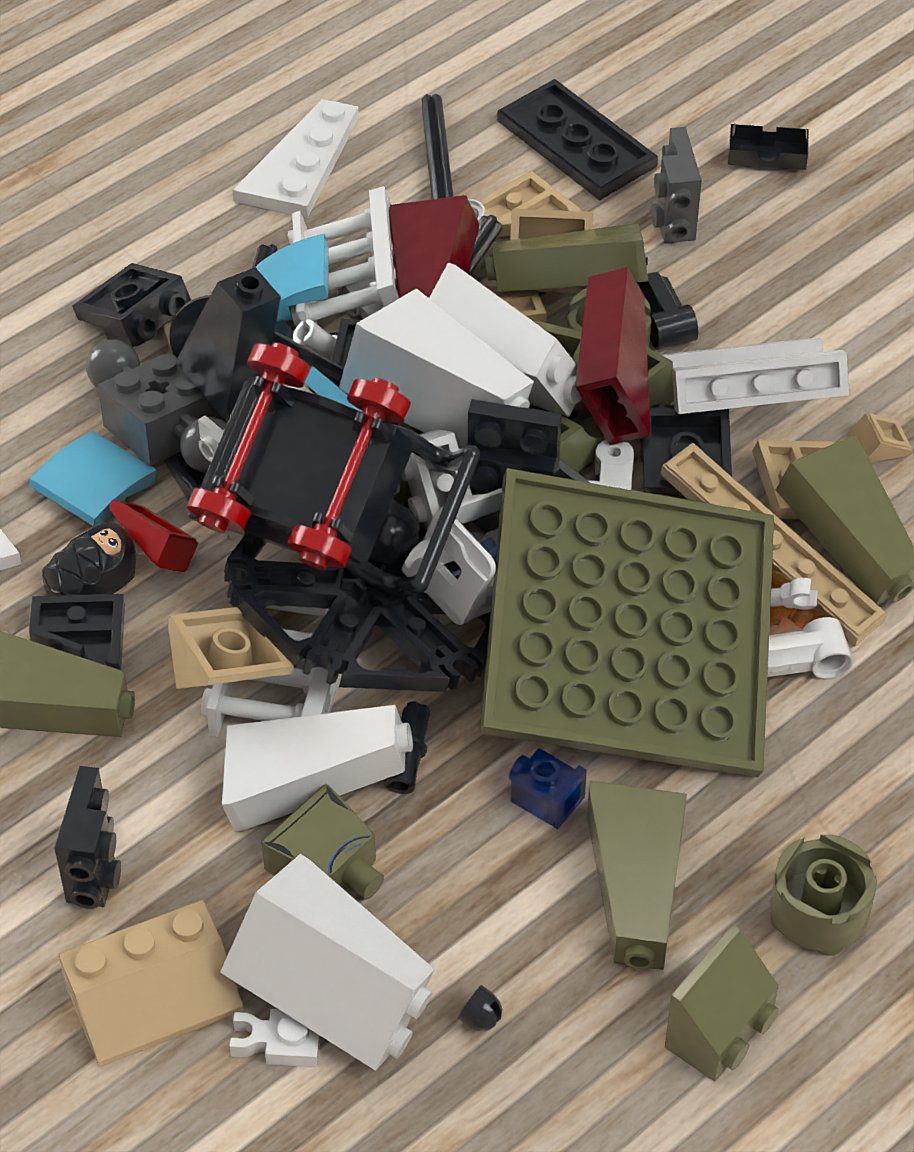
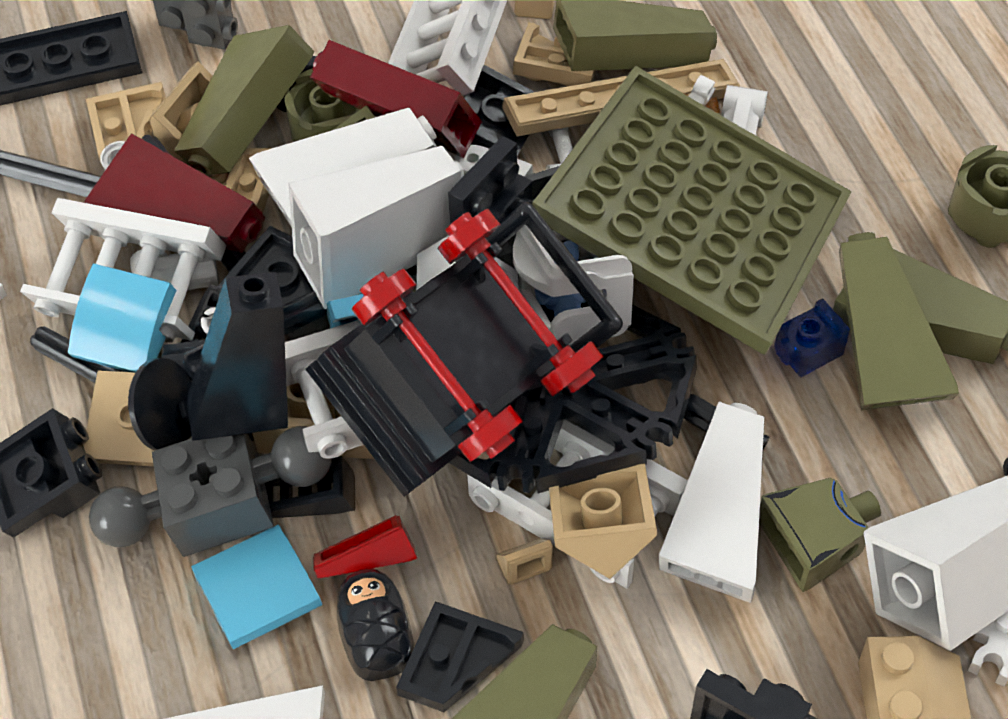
camera: 65 degrees left, 5 degrees up
none -> olive slope [839,232,959,411]

